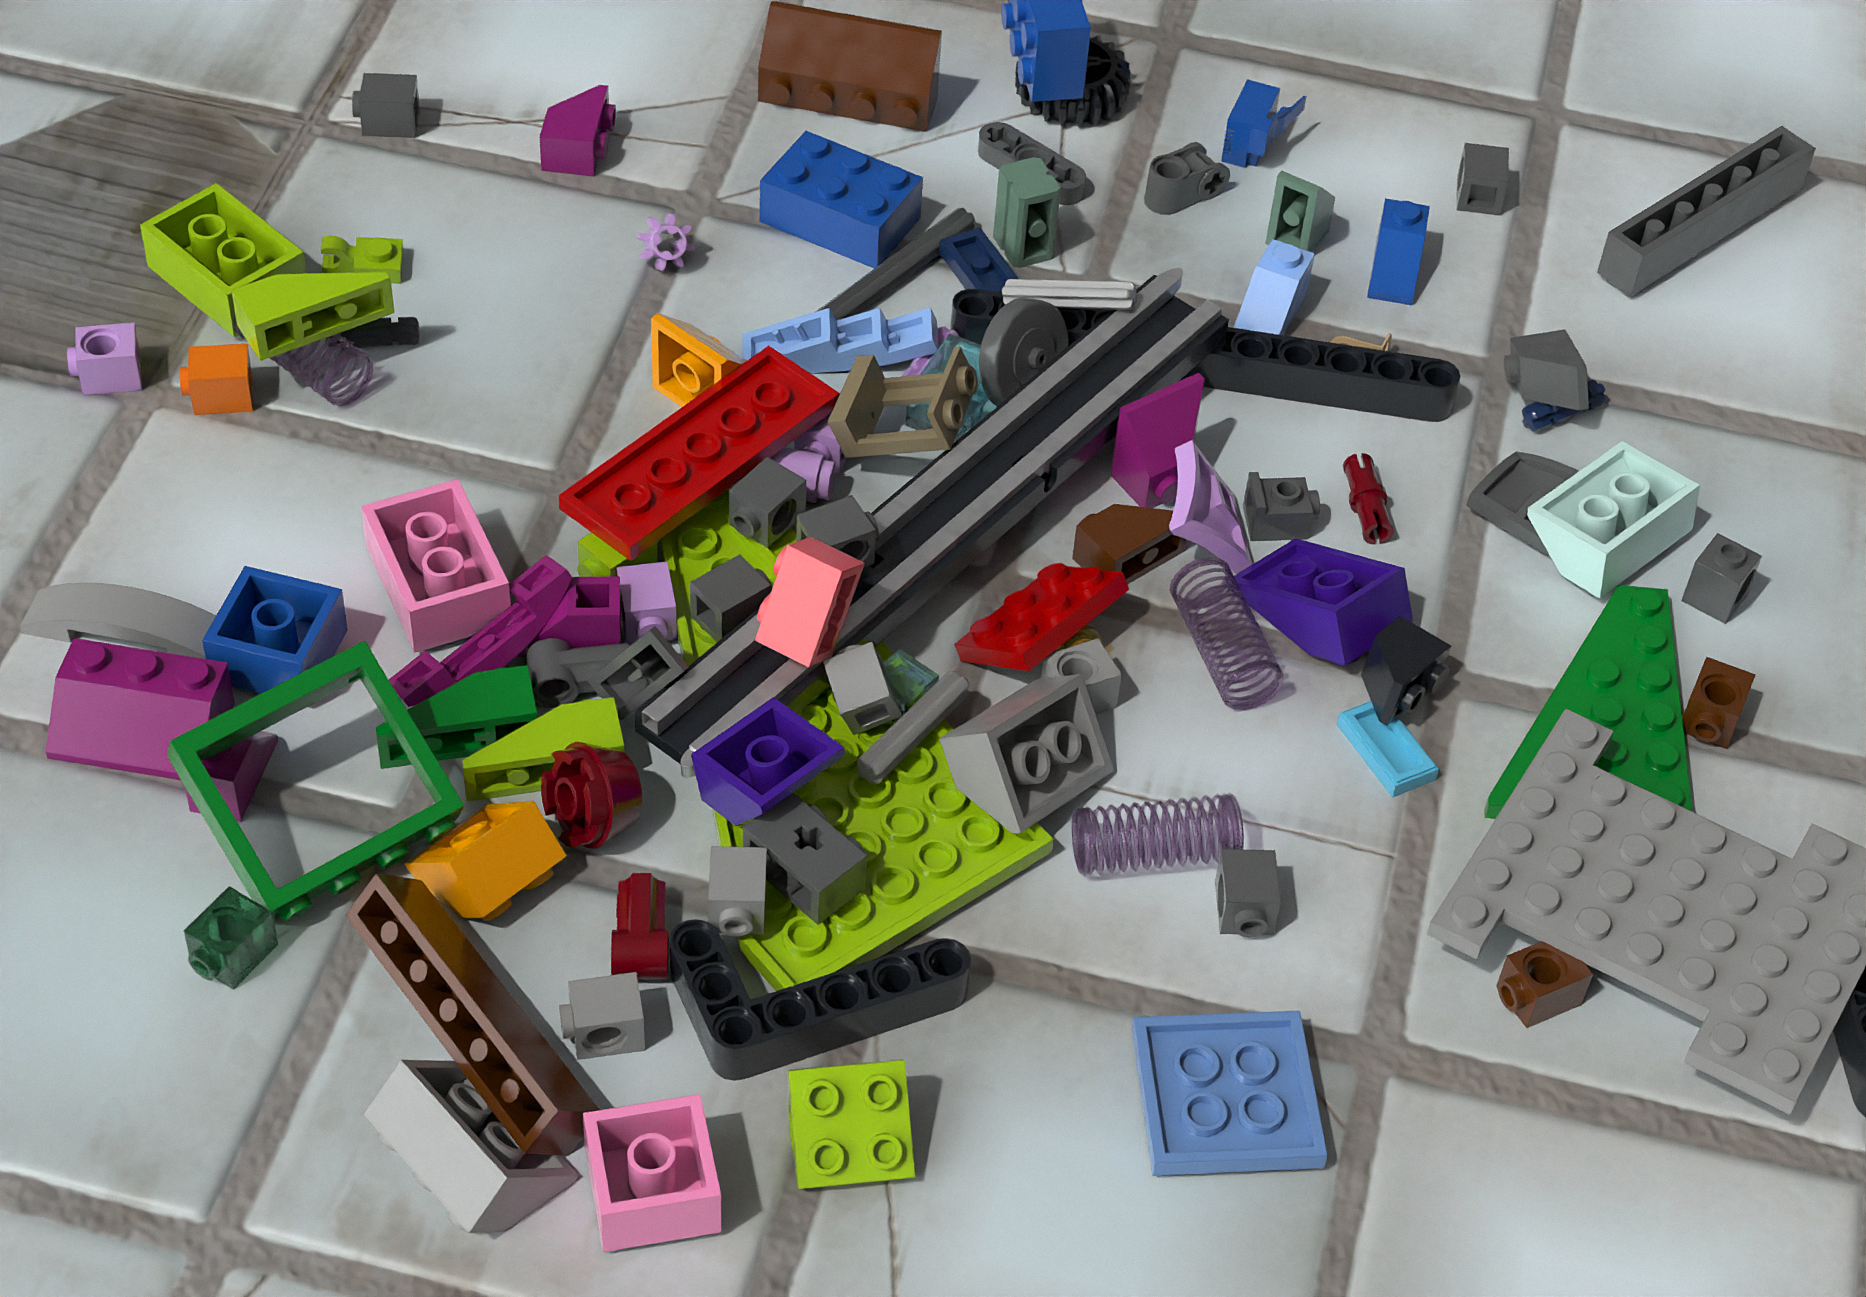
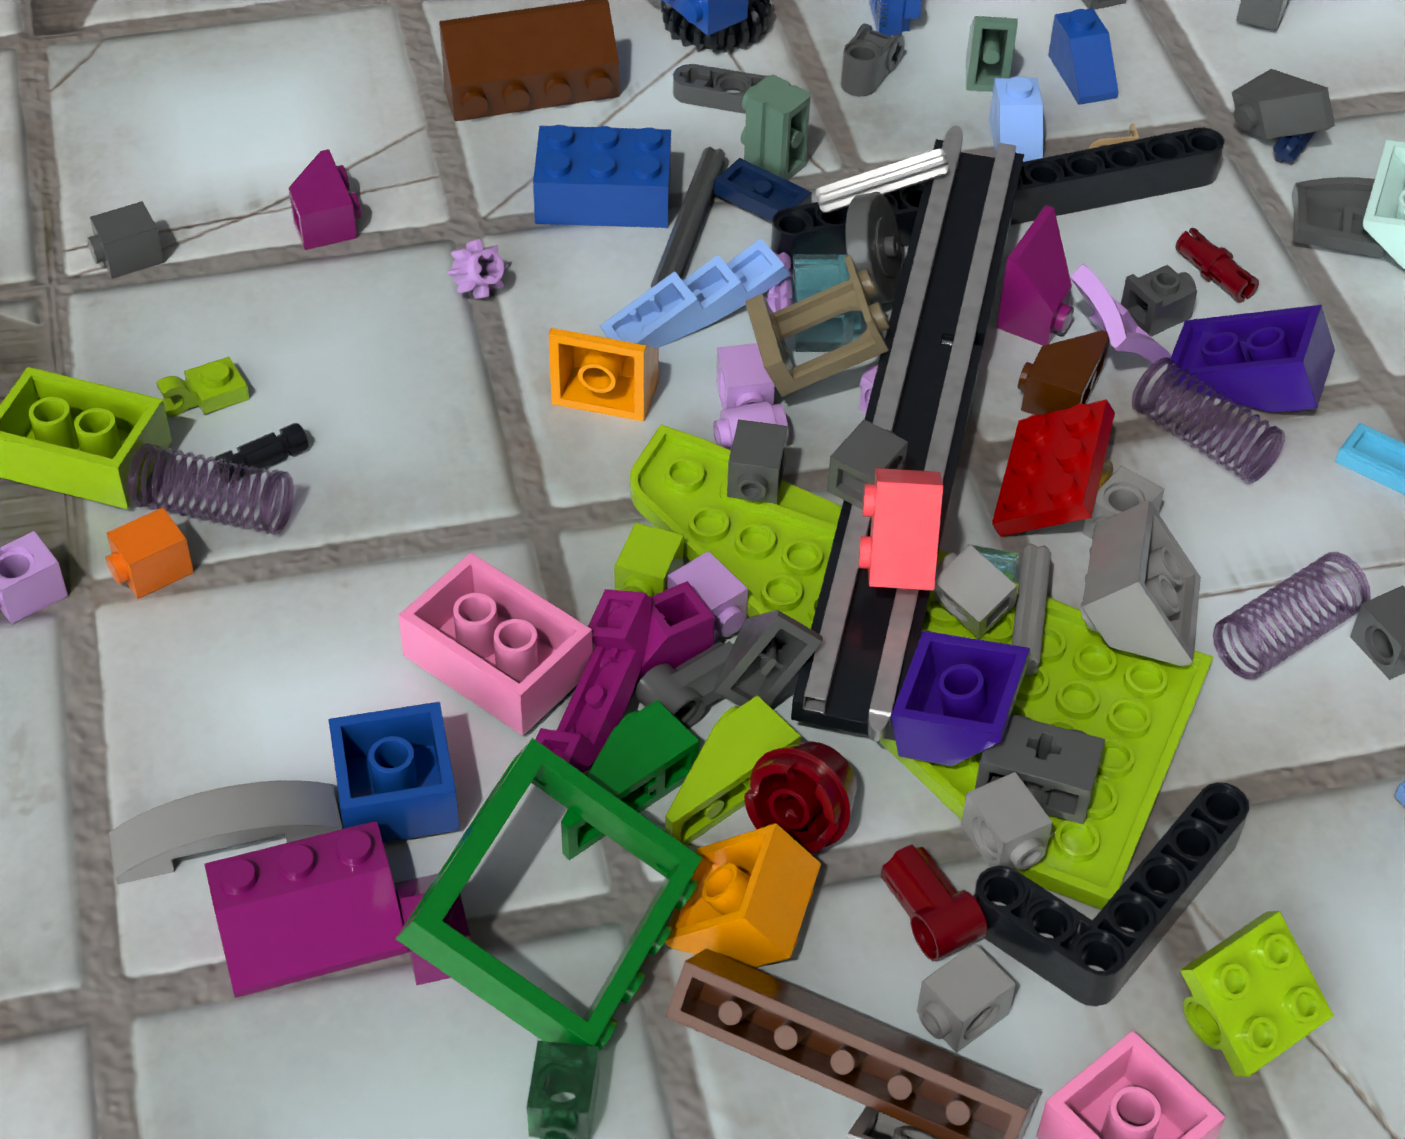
camera: 25 degrees left, 0 degrees up
lime slope [231,272,395,361] -> none
red plate [559,345,840,561] -> none
dark grey brick [690,554,772,642] -> none
black slope [1361,616,1452,726] -> none

